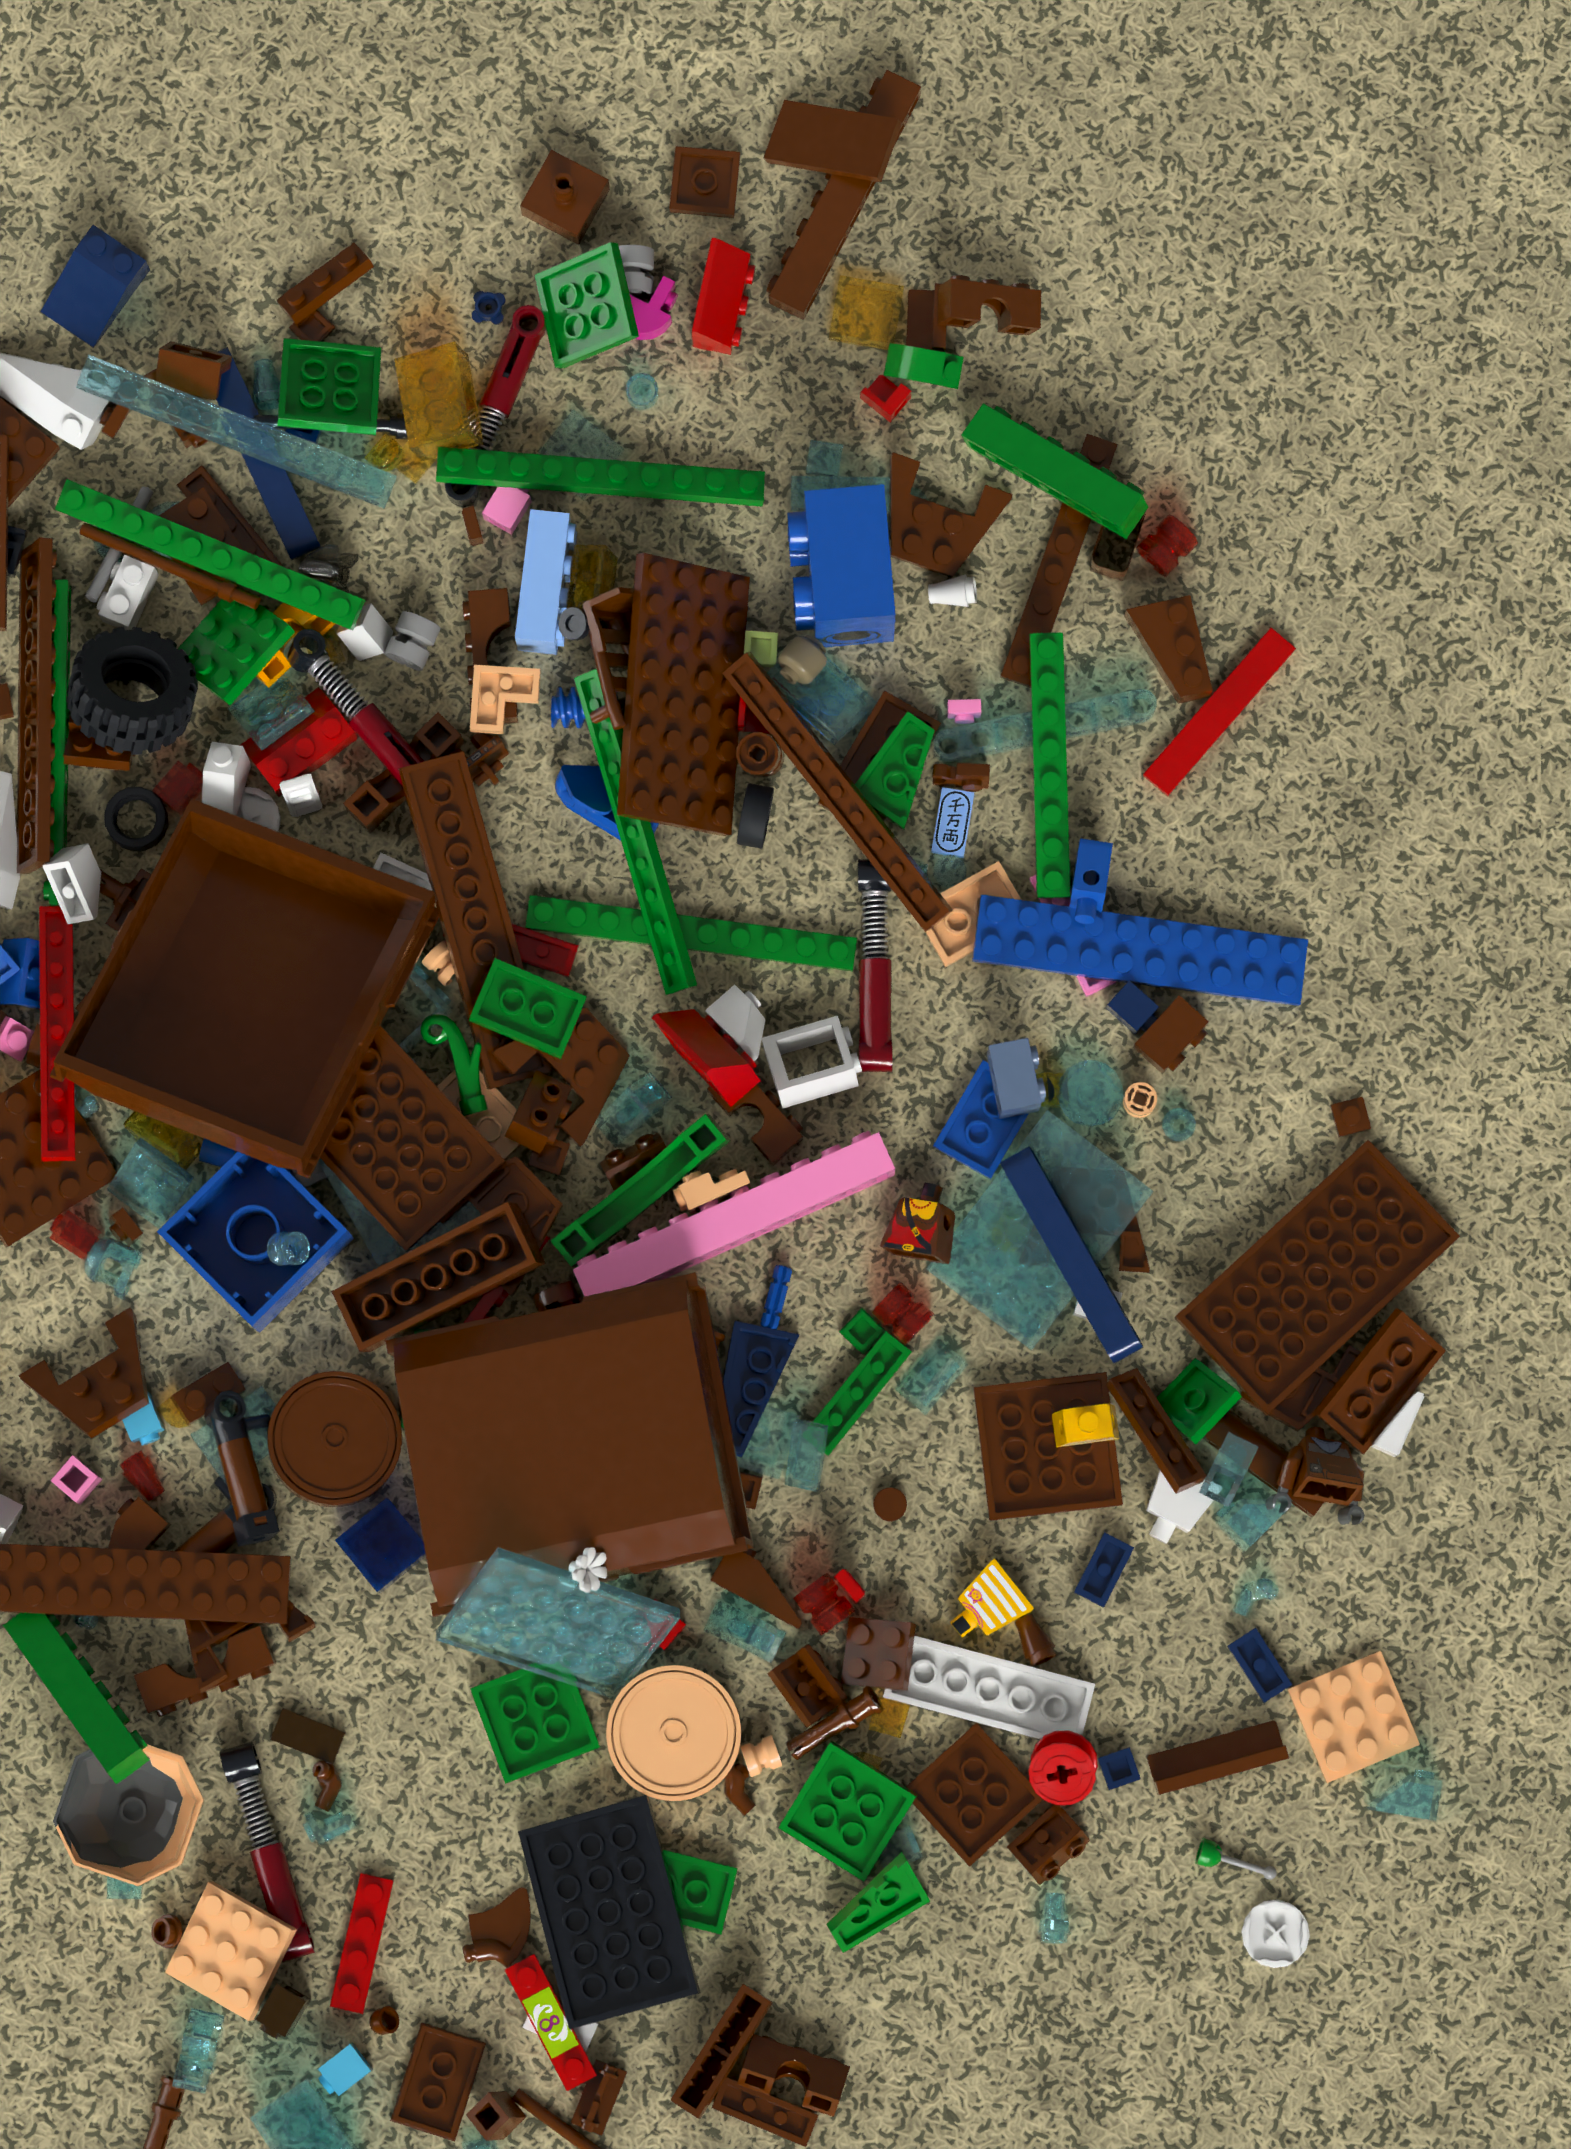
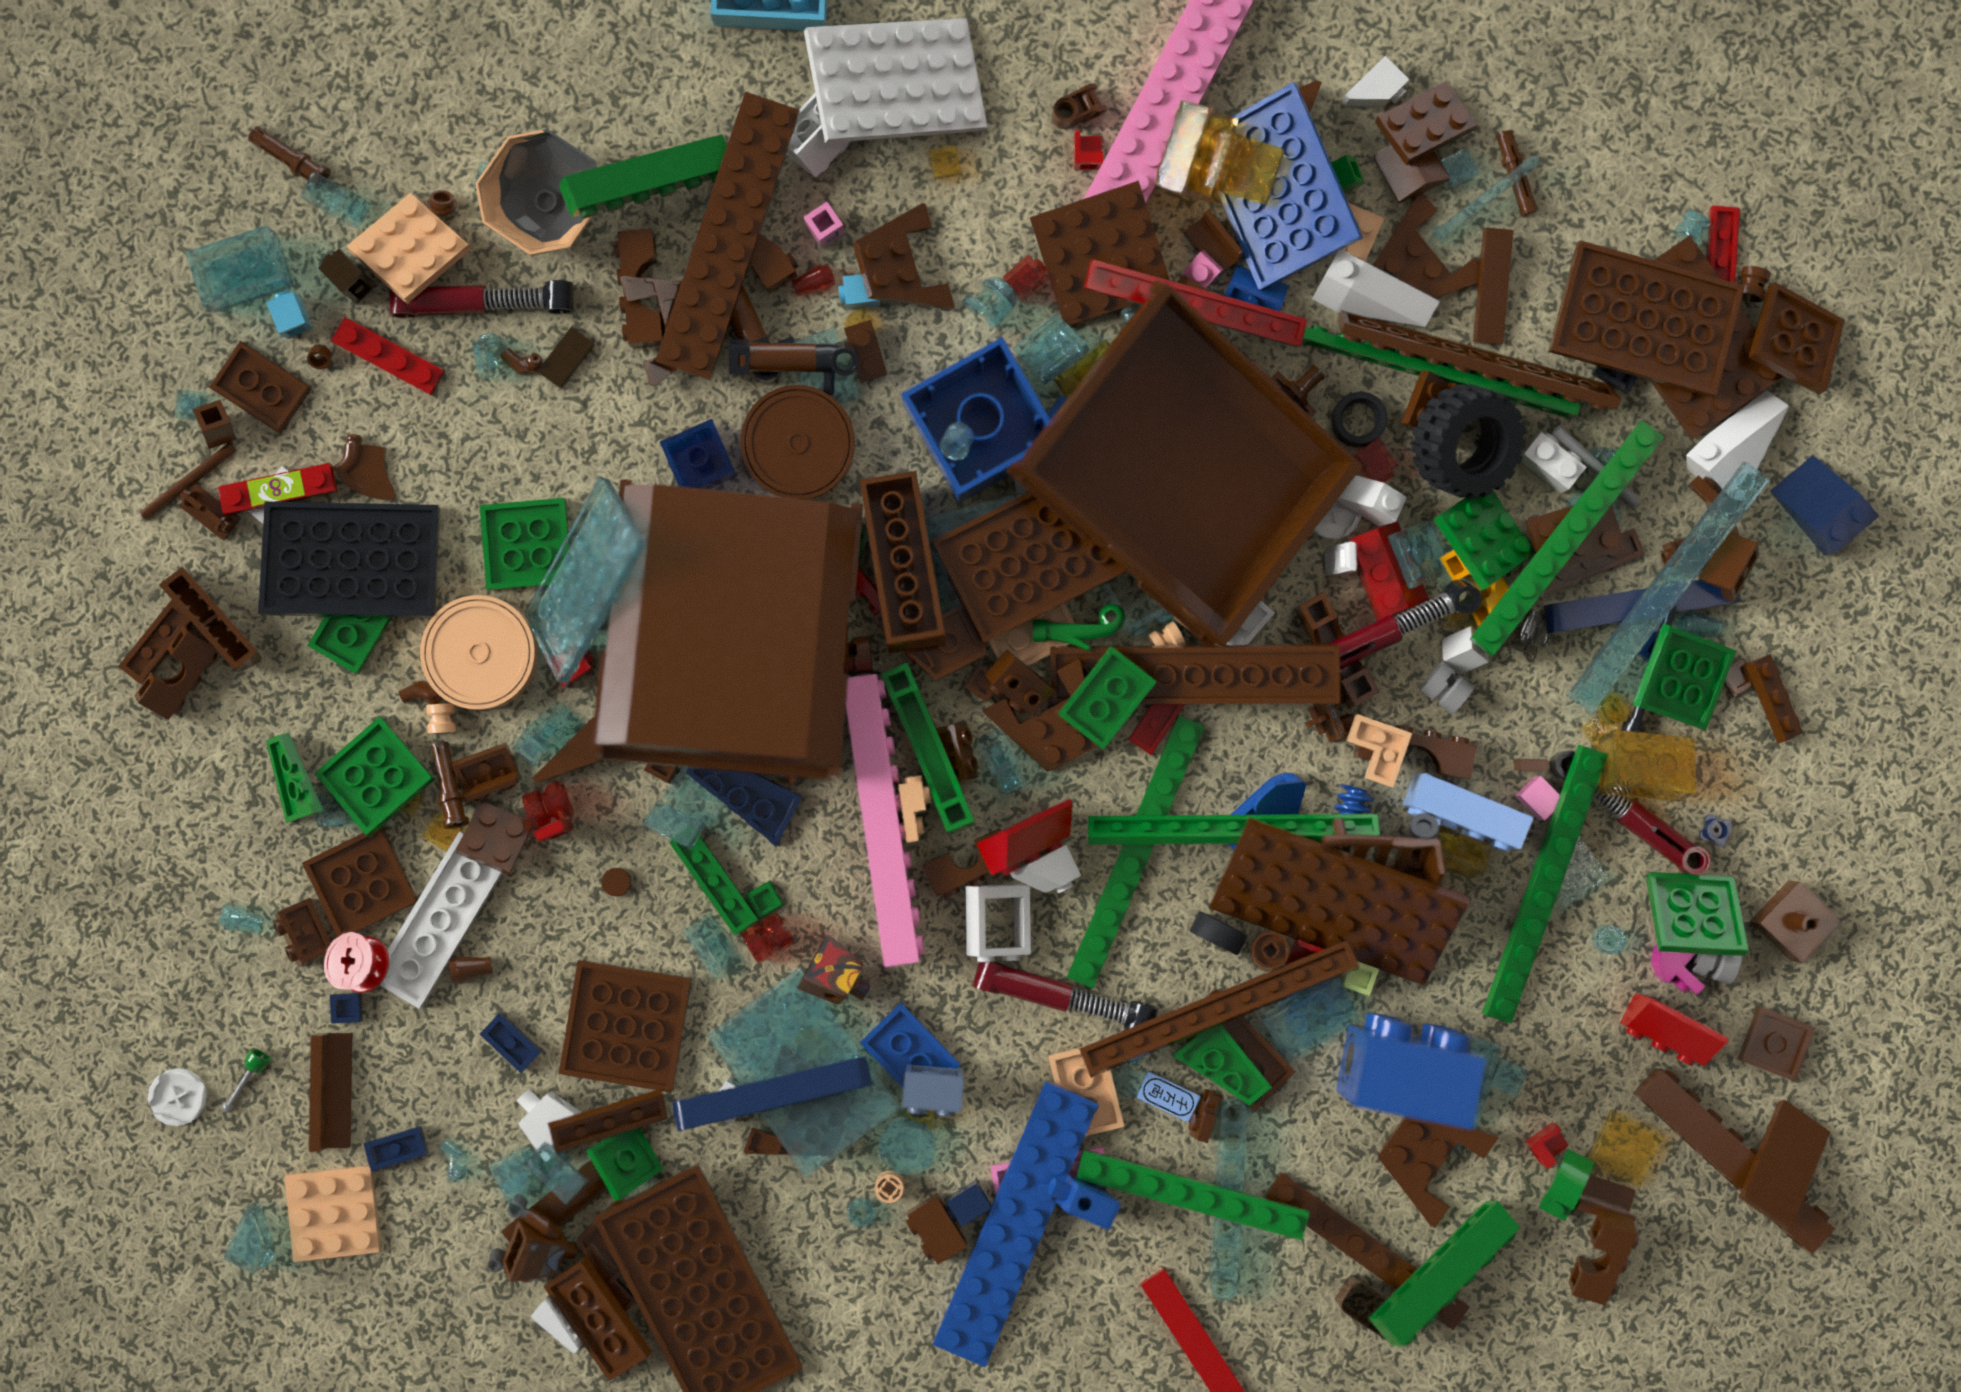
camera: 100 degrees right, 5 degrees up
white slope [43,843,101,924] -> none
reddish brown bar [80,523,261,610] -> none
reddish brown plate [109,1207,143,1246] -> none
white plant [569,1547,607,1593] -> none
blue axle [760,1265,792,1330] -> none
dark tan head [778,635,827,684] -> none
white cone [928,574,977,607] -> none
bright pink plate [947,699,981,724] -> none
torso [950,1558,1034,1638] -> none
yellow torso [1052,1403,1120,1447] -> none
reddish brown wedge [1124,595,1212,704] -> none
clear red wheel [1136,514,1198,577] -> none
reddish brown plate [1330,1097,1371,1138] -> none

